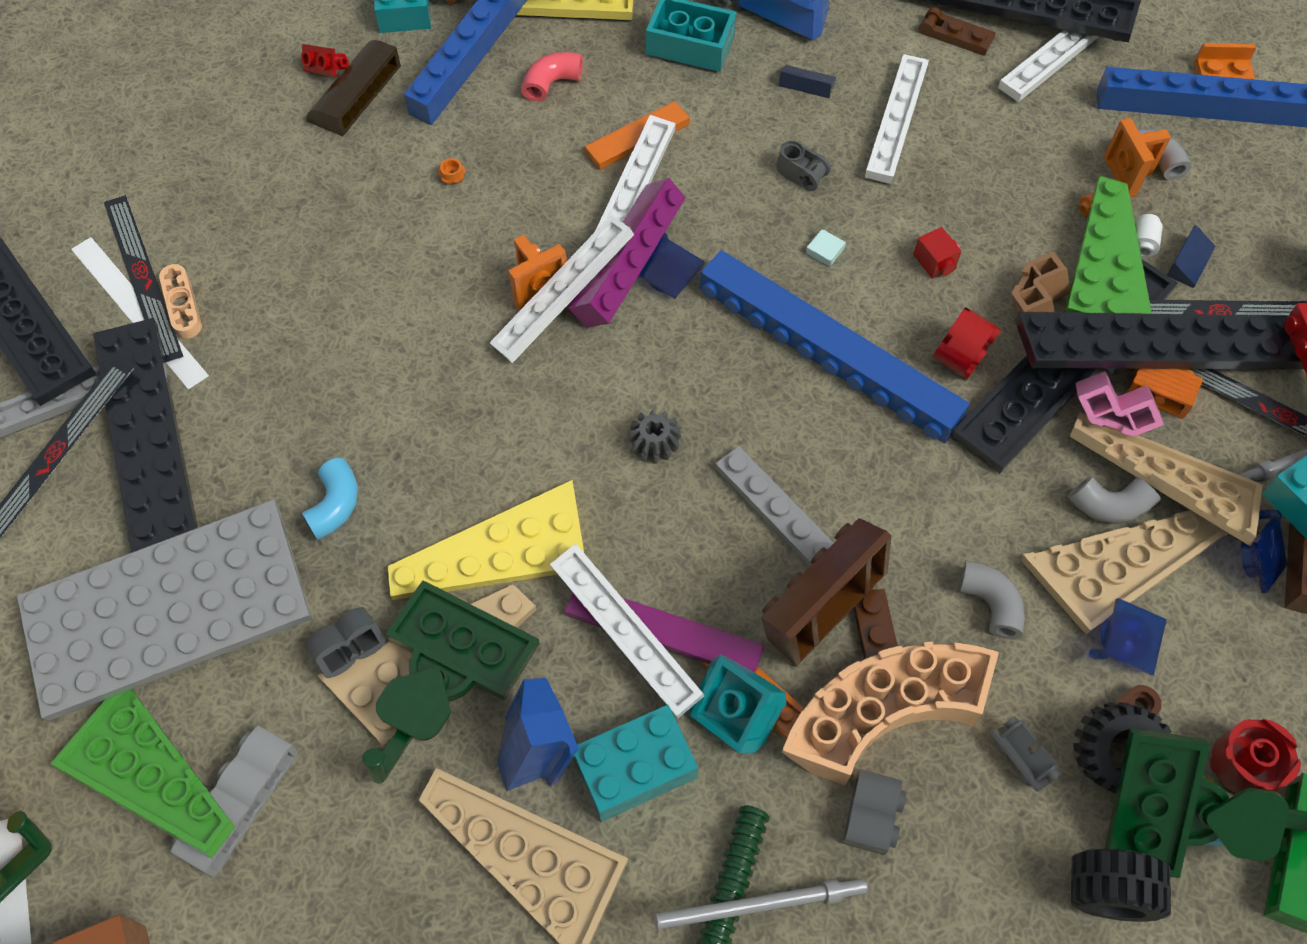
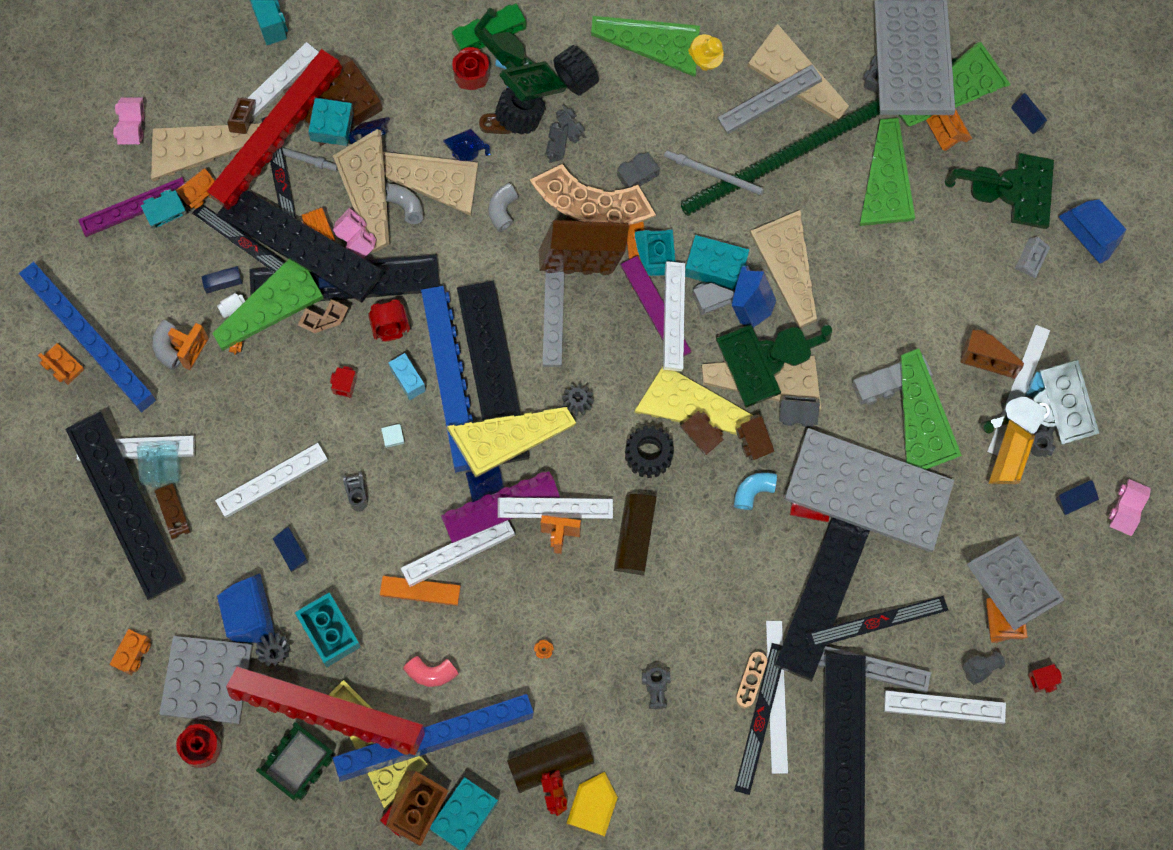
camera: 140 degrees left, 10 degrees up
none -> clear light blue bracket [137,444,180,487]
none -> medium azure brick [388,353,426,400]
none -> light yellow wing [447,407,576,477]
none -> black plate [457,281,529,465]
none -> dark grey hinge [556,104,587,143]
none -> yellow tile [566,772,618,837]
none -> dark brown brick [613,494,657,576]
none -> black tyre [625,426,674,478]
none -> dark grey connector [642,667,671,709]
none -> reddish brown brick [680,411,724,455]
none -> light grey slope [692,283,735,315]
none -> reddish brown brick [735,415,775,460]

